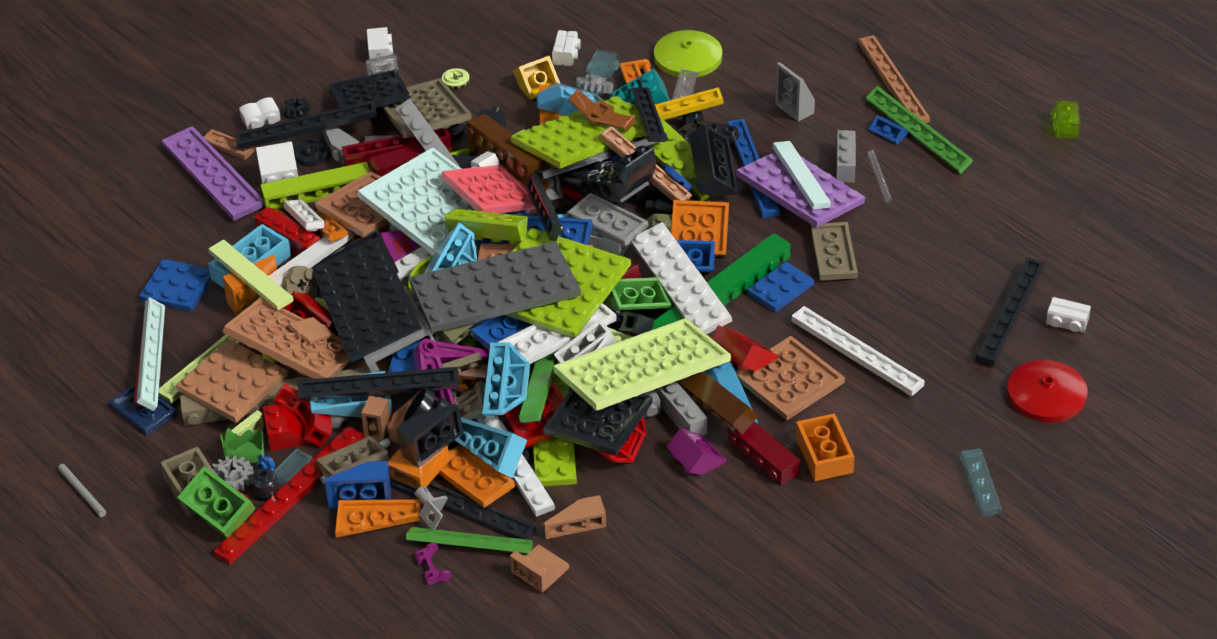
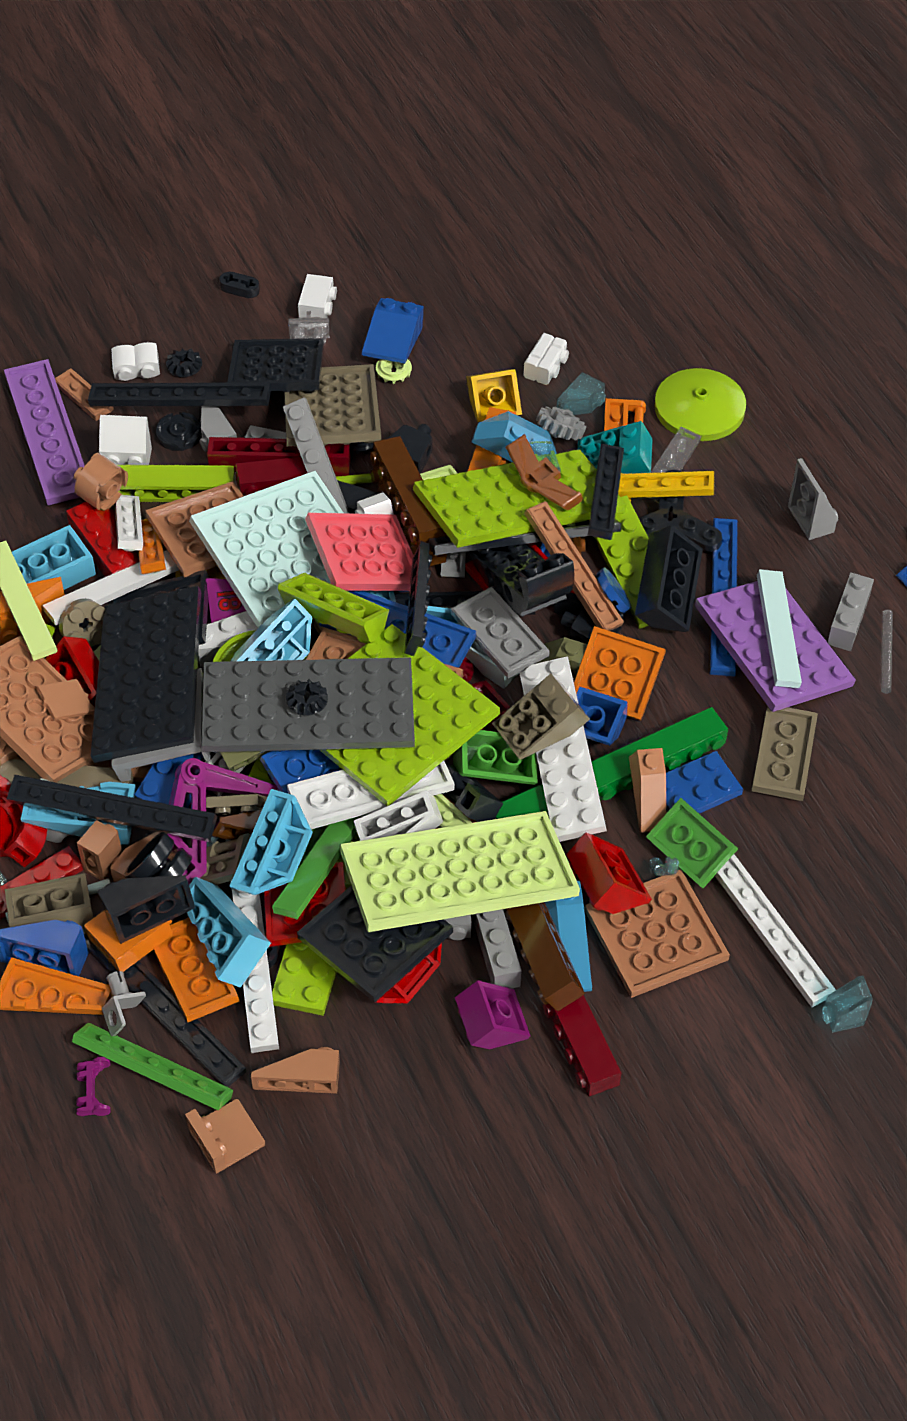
camera: 15 degrees right, 10 degrees up
orange brick [796,413,855,481] -> none
clear light blue tile [961,448,1002,516] -> none
none -> nougat brick [74,453,128,510]
none -> black beam [219,271,260,298]
none -> black gear [286,679,328,716]
none -> blue slope [362,298,424,364]
none -> dark tan slope [492,673,590,760]
none -> nougat slope [629,748,666,833]
none -> bright green plate [646,798,738,888]
none -> clear light blue arm [649,857,679,876]
none -> clear light blue slope [822,976,873,1032]

